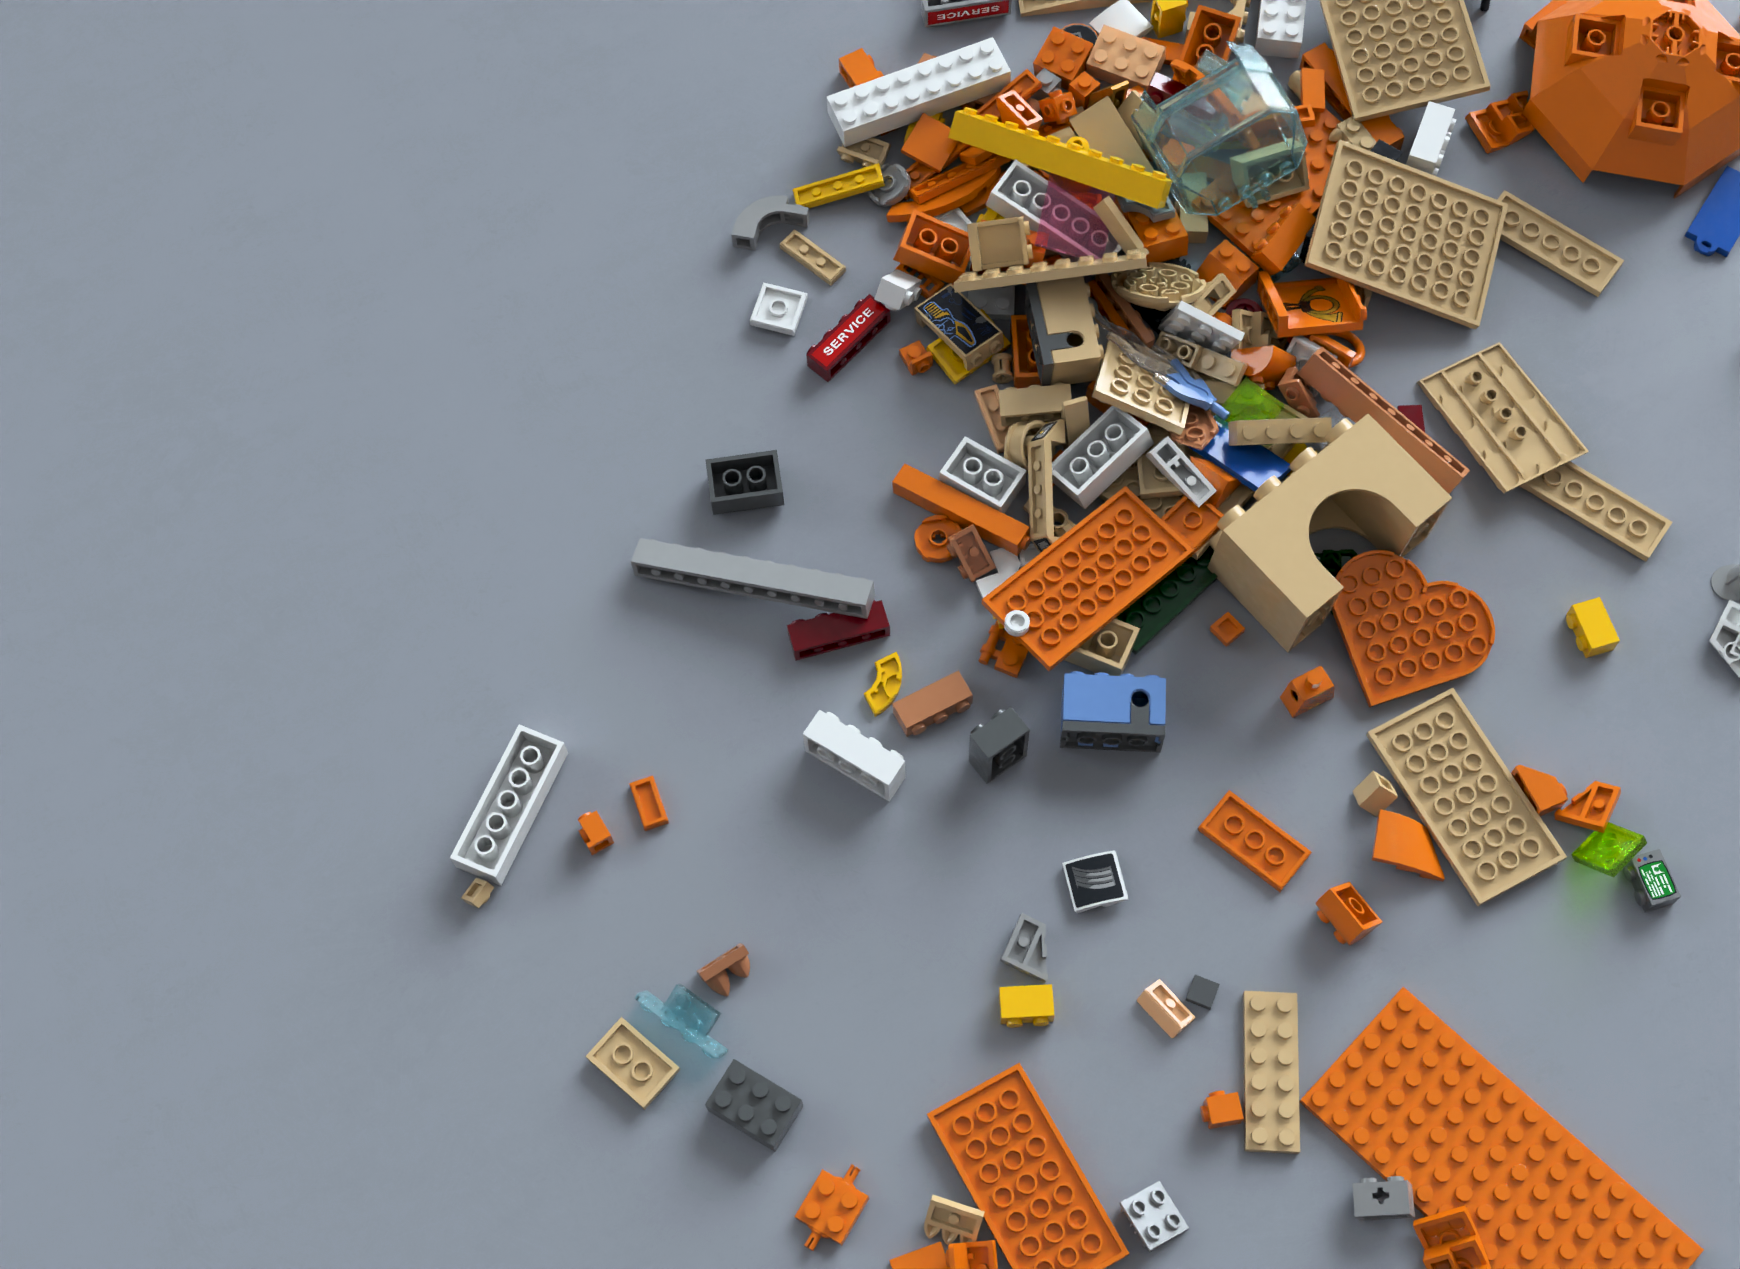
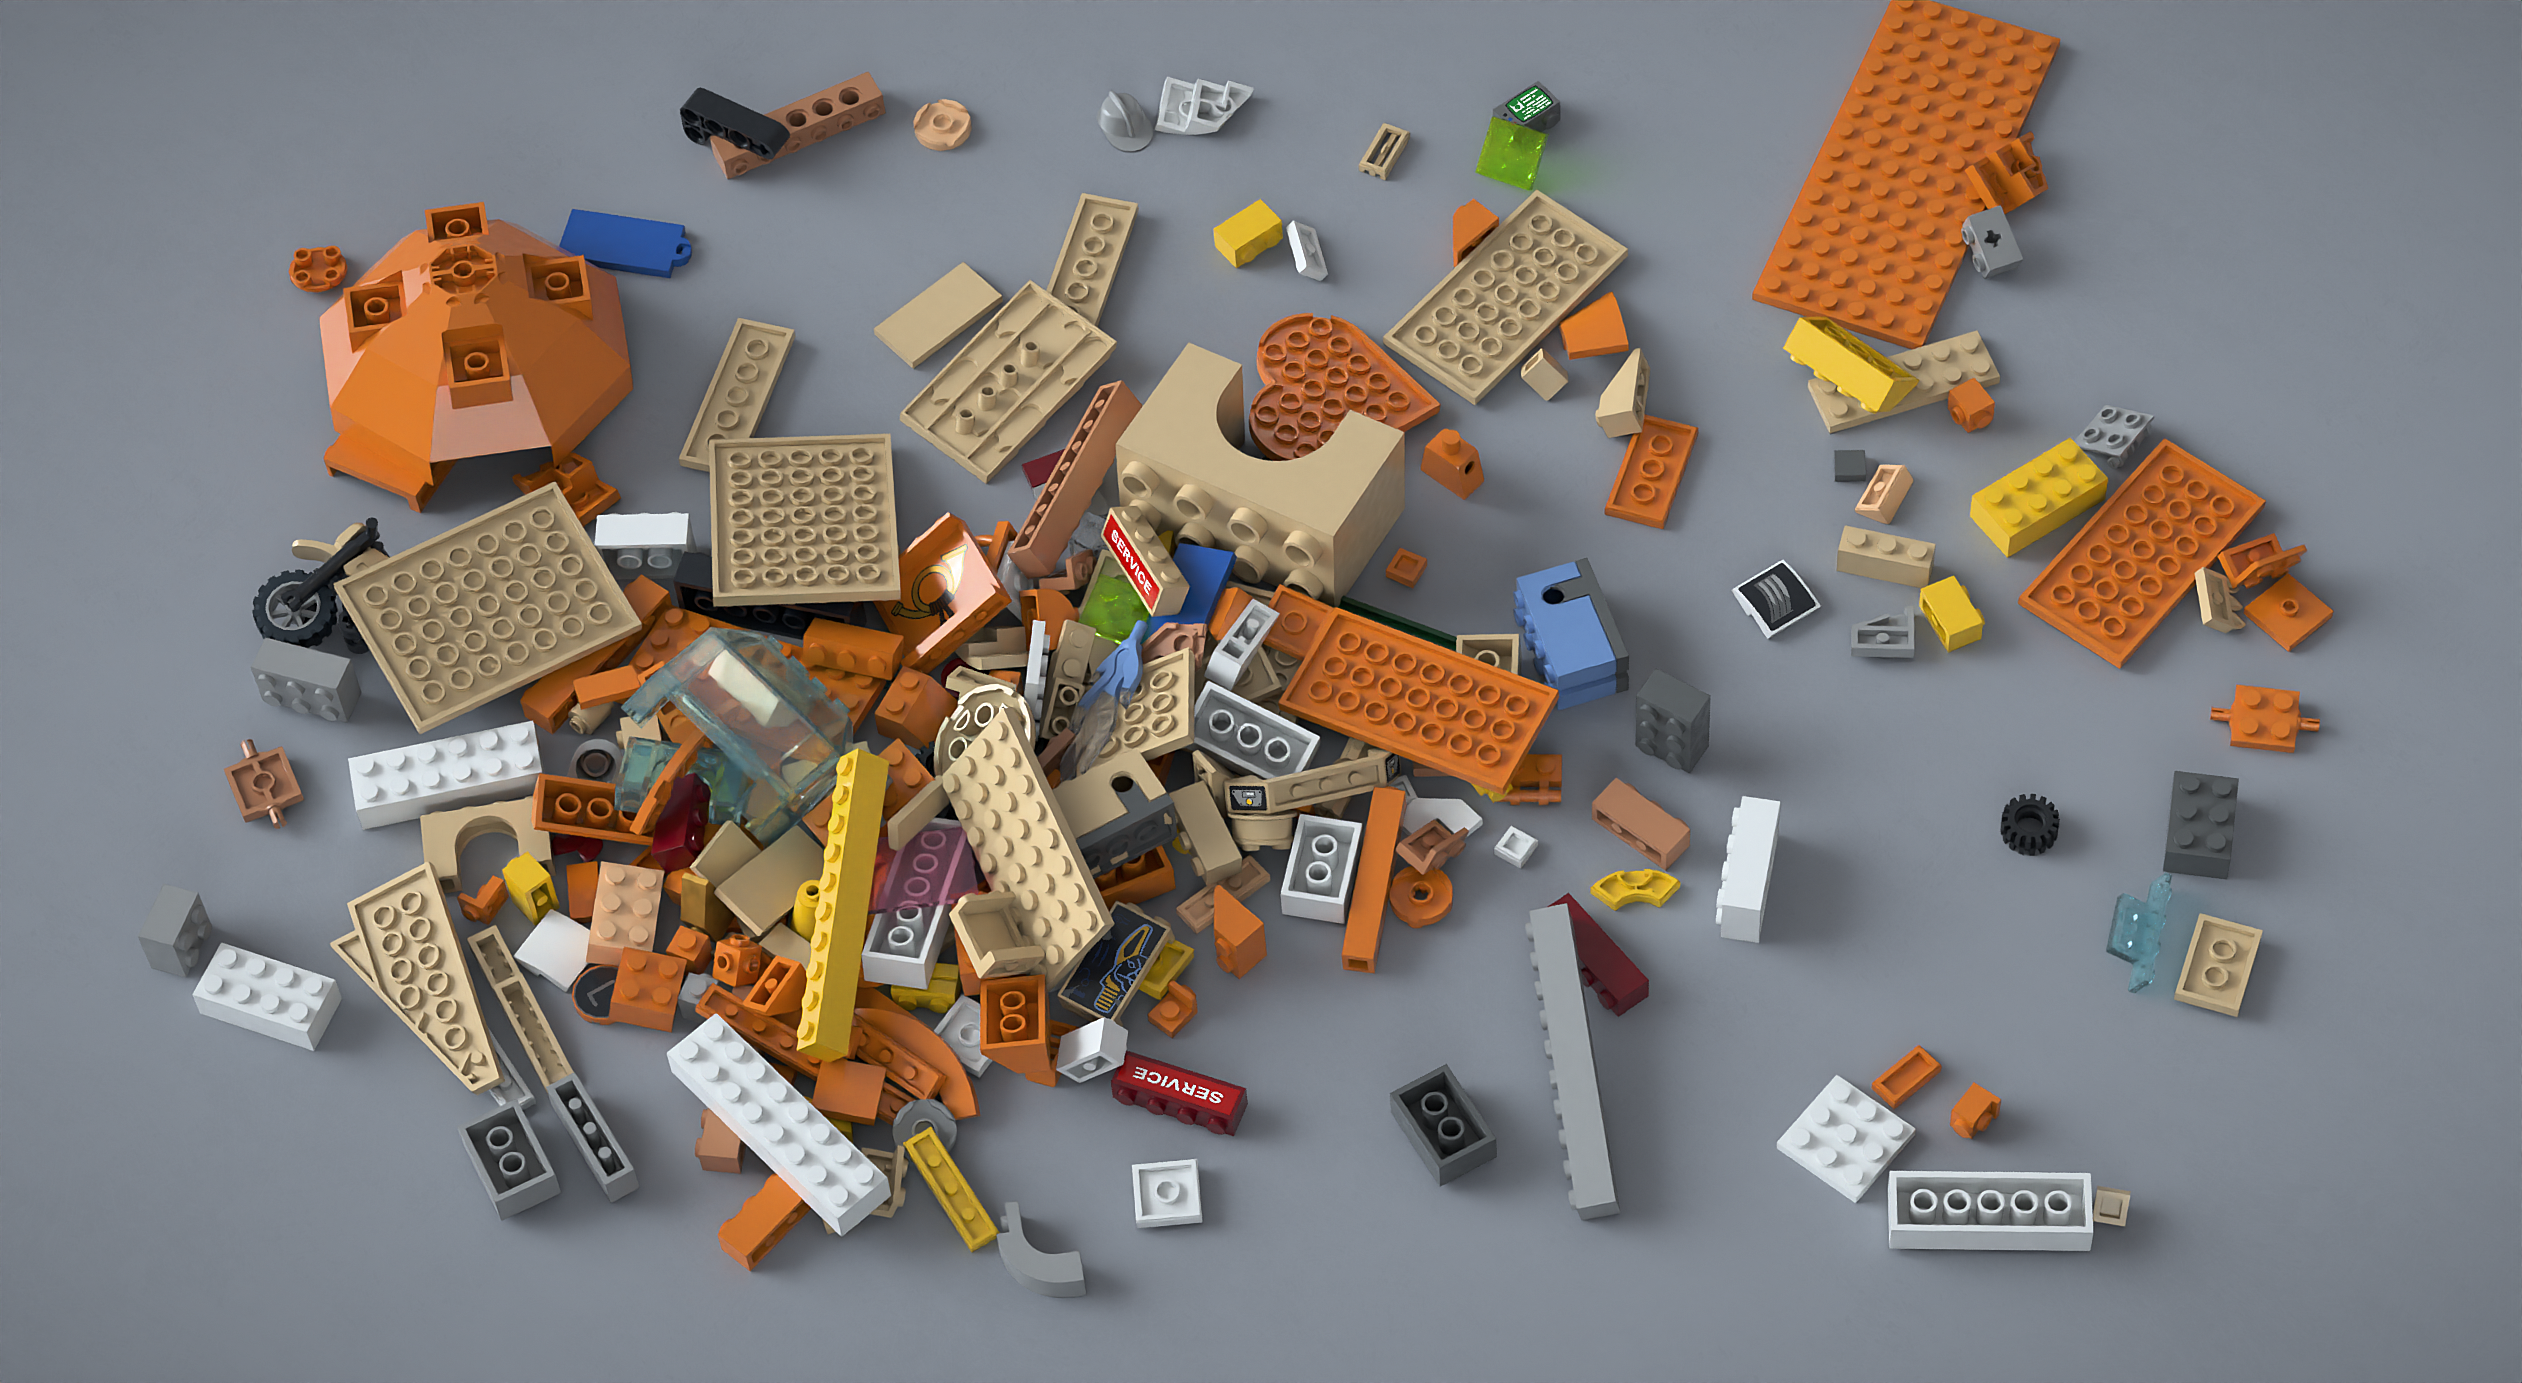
camera: 110 degrees left, 10 degrees down
nougat tile [697,943,750,996] -> none
tan tile [779,229,846,286] -> none
tan bush [991,353,1013,384] -> none
white tile [1004,610,1030,637] -> none
orange brick [1316,882,1382,946] -> none
tan plate [1329,116,1377,151] -> none
orange wing [1554,781,1621,833] -> none
none -> tan tile [874,262,1003,369]
none -> orange slope [1214,885,1267,979]
none -> white plate [1286,221,1328,281]
none -> tan tile [1359,123,1410,180]
none -> white tile [1494,826,1538,869]
none -> tan slope [1595,348,1650,438]
none -> white plate [1777,1075,1916,1203]
none -> yellow slope [1783,317,1919,414]
none -> tan brick [1836,525,1936,588]
none -> yellow brick [1970,438,2108,558]
none -> black tyre [2000,794,2060,856]

